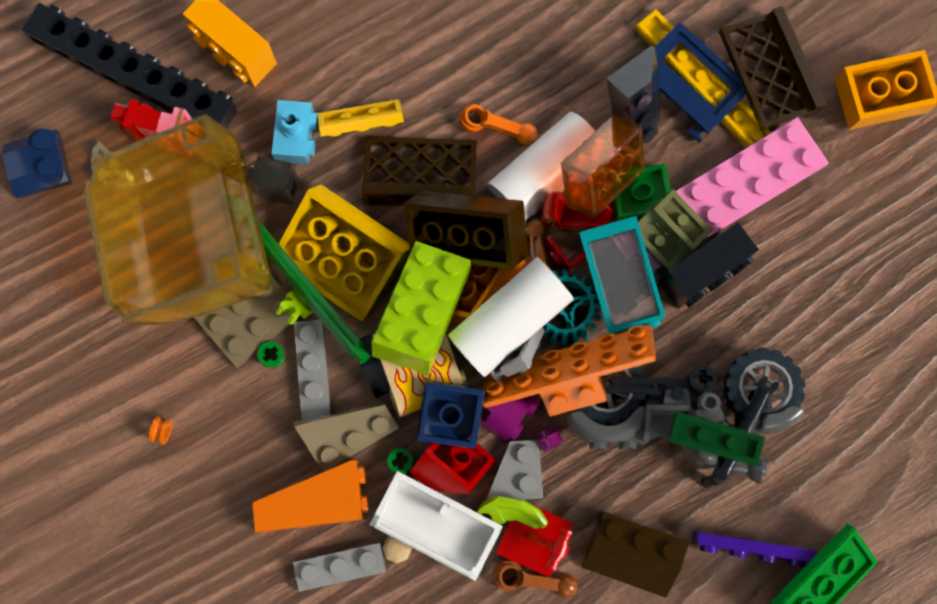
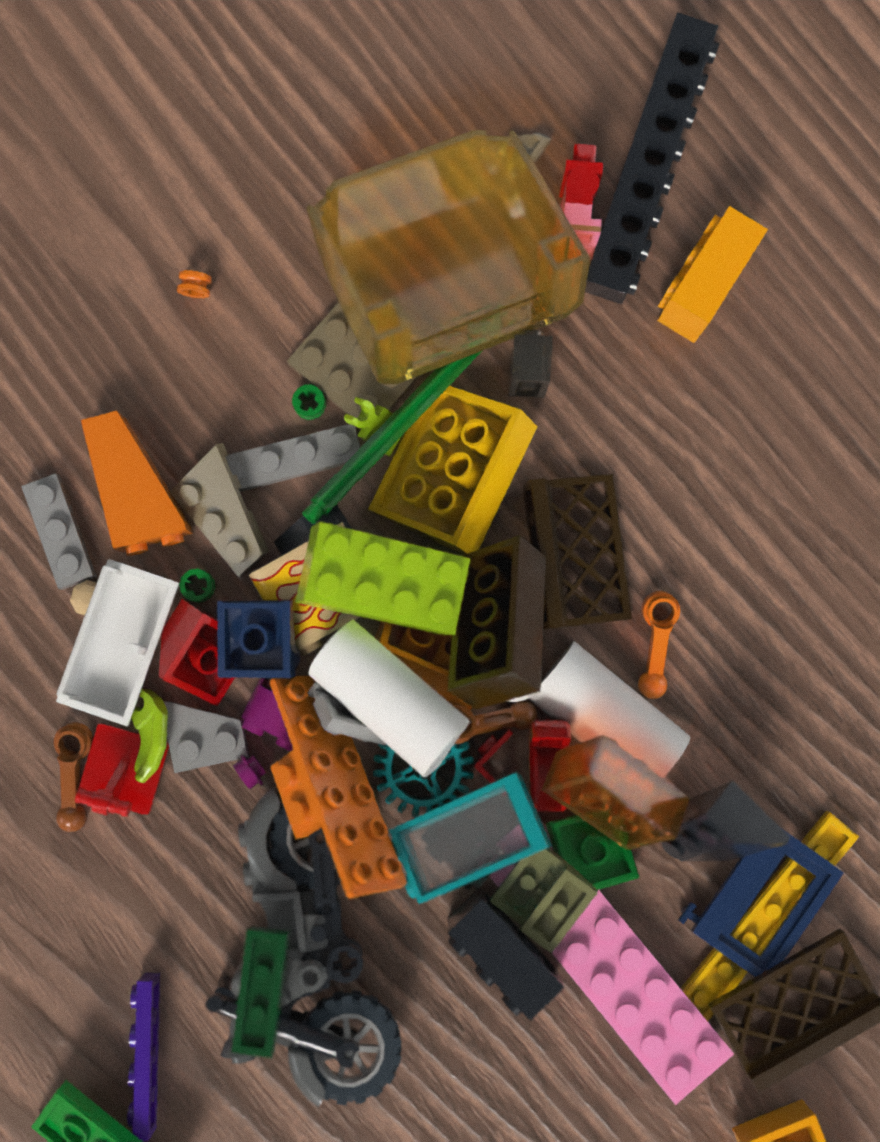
camera: 85 degrees right, 5 degrees up
dark blue slope [2,129,72,199] -> none
medium azure brick [271,100,318,165] -> none
yellow plate [318,99,404,137] -> none
dark brown slope [582,511,689,598] -> none

